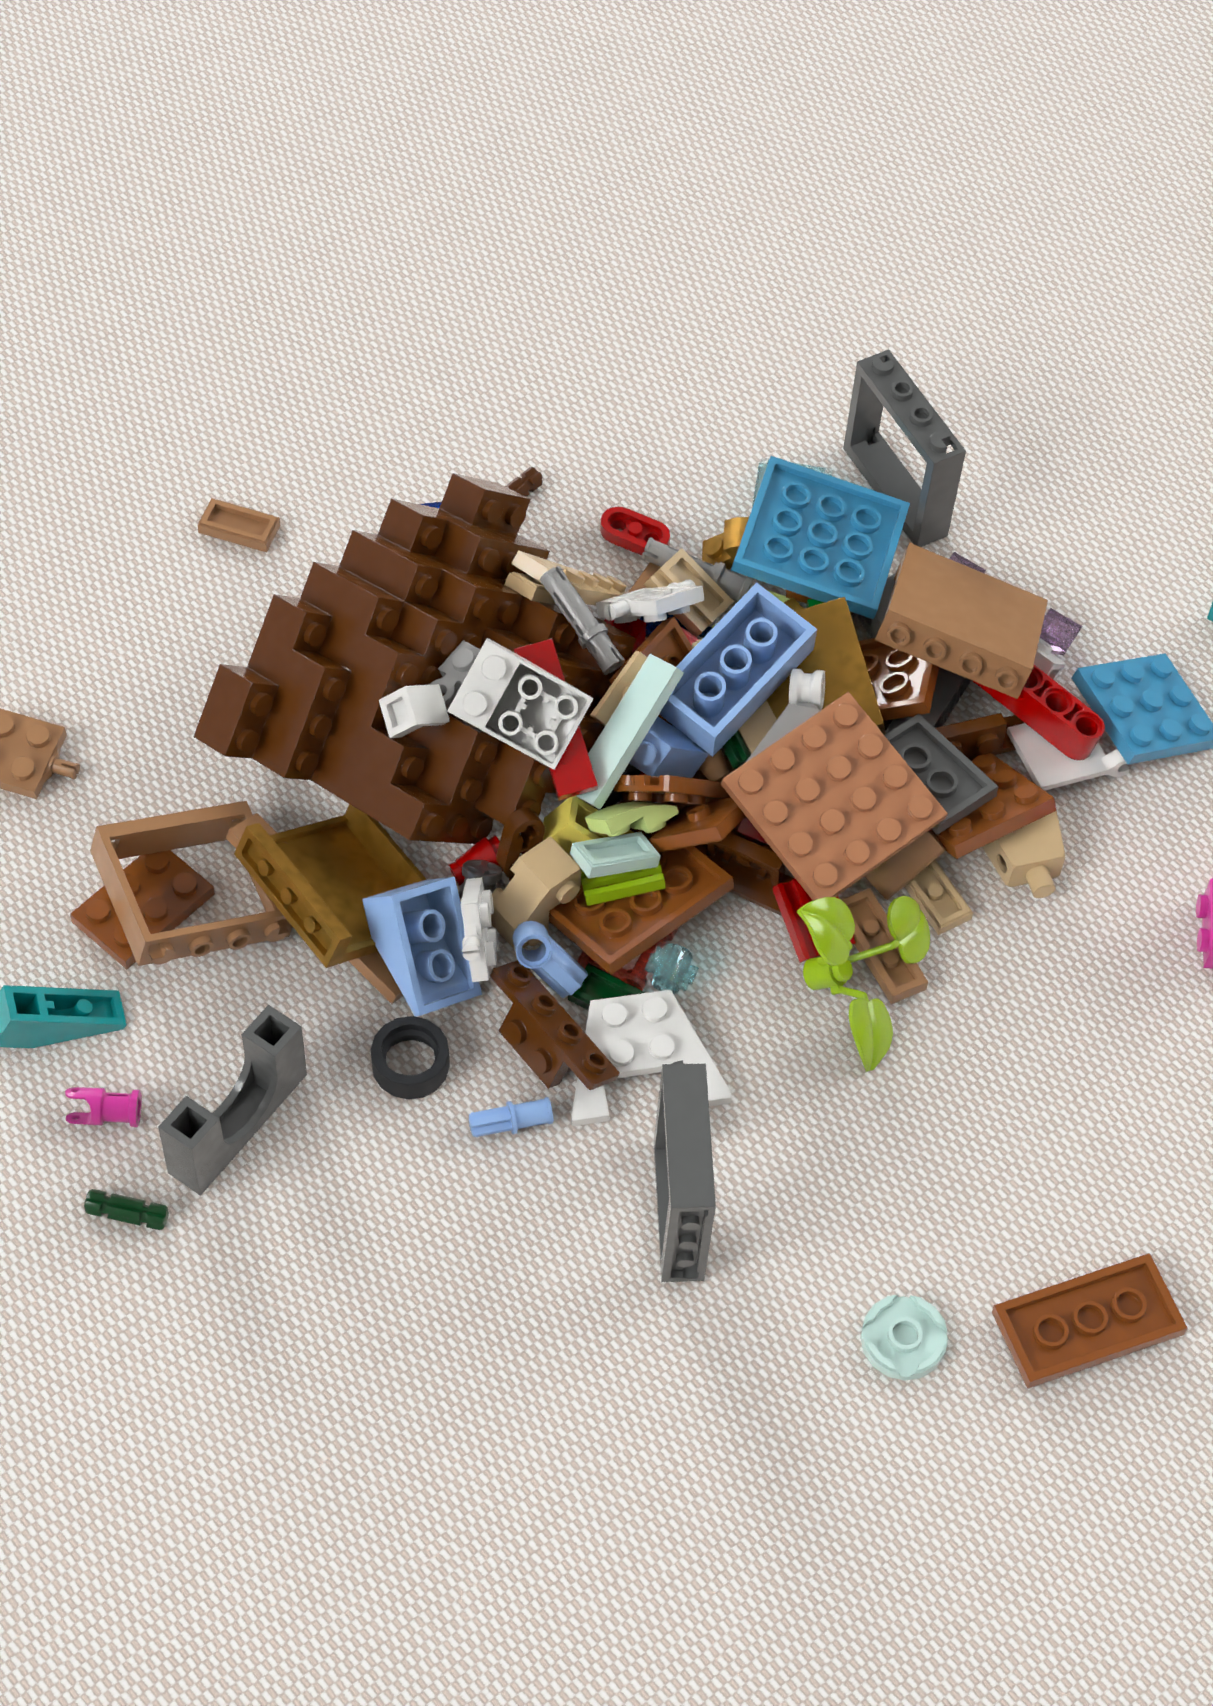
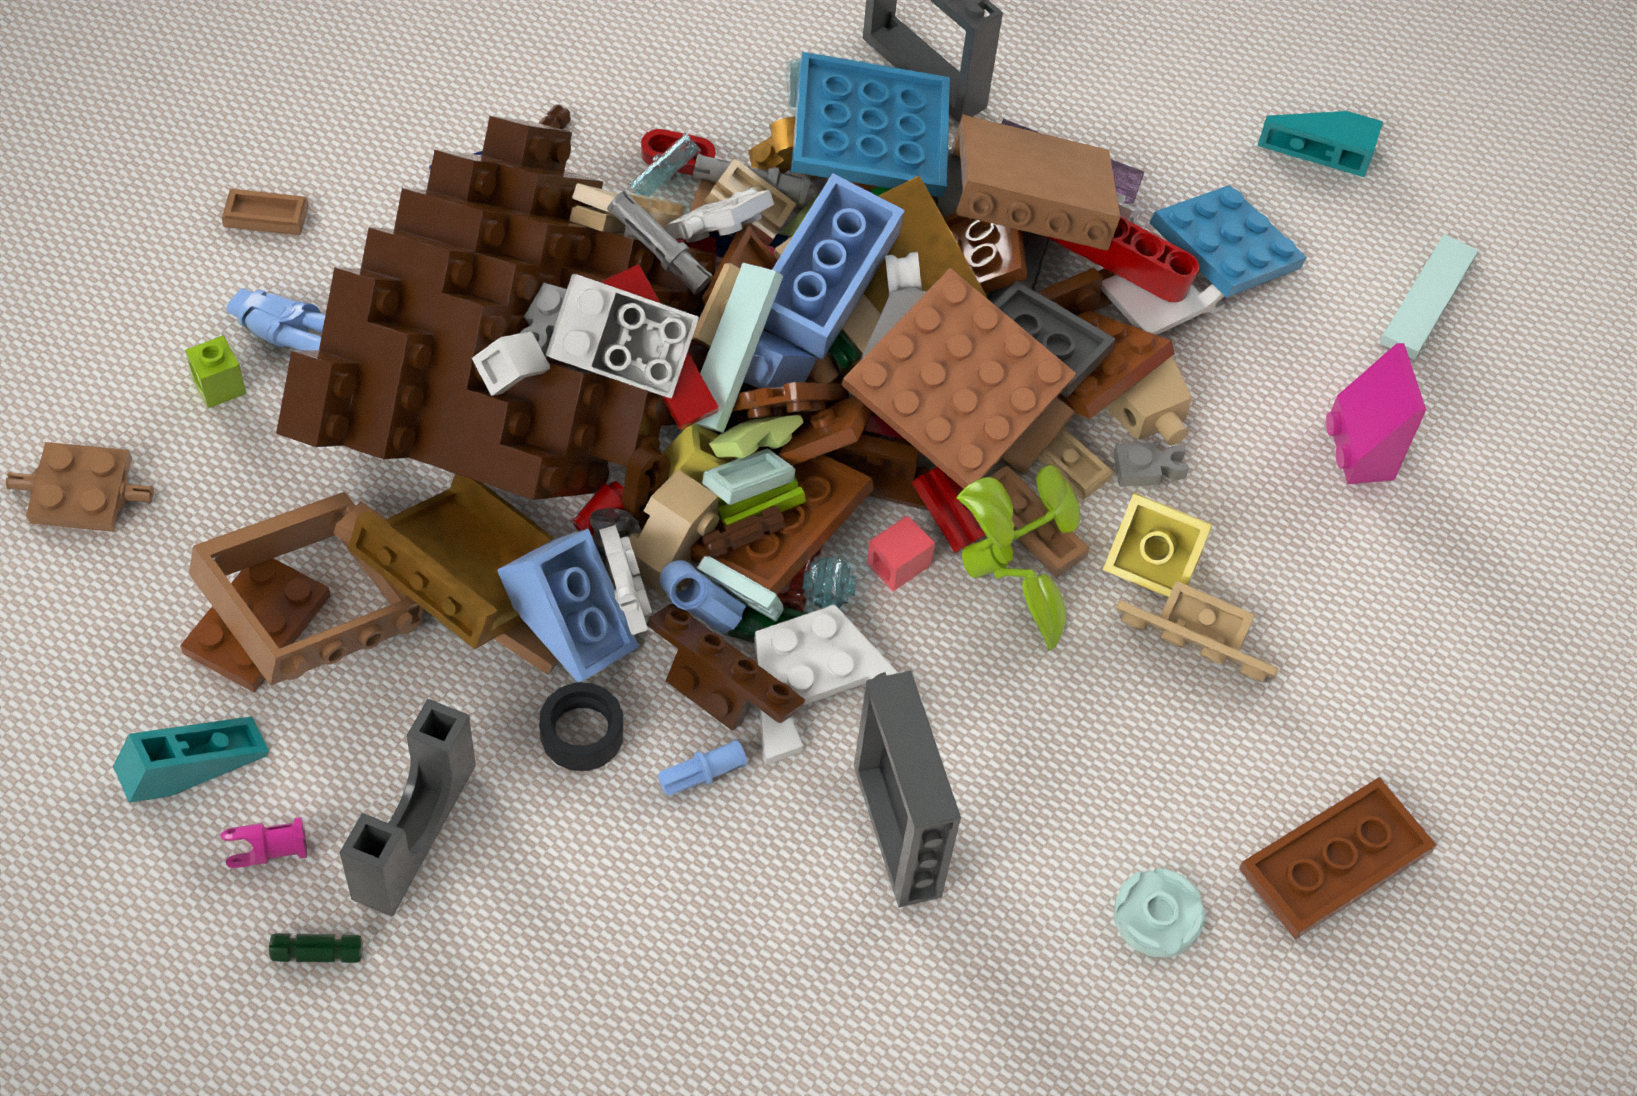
camera: 15 degrees left, 0 degrees up
none -> lime brick [185,335,246,408]
none -> light blue piece [226,288,325,350]
none -> clear light blue pin [628,132,701,197]
none -> light aqua tile [697,556,784,621]
none -> reddish brown axle [703,505,785,558]
none -> coral panel [866,516,935,592]
none -> light yellow slope [1103,493,1213,597]
none -> light grey plate [1113,442,1189,487]
none -> tan bracket [1116,581,1279,682]

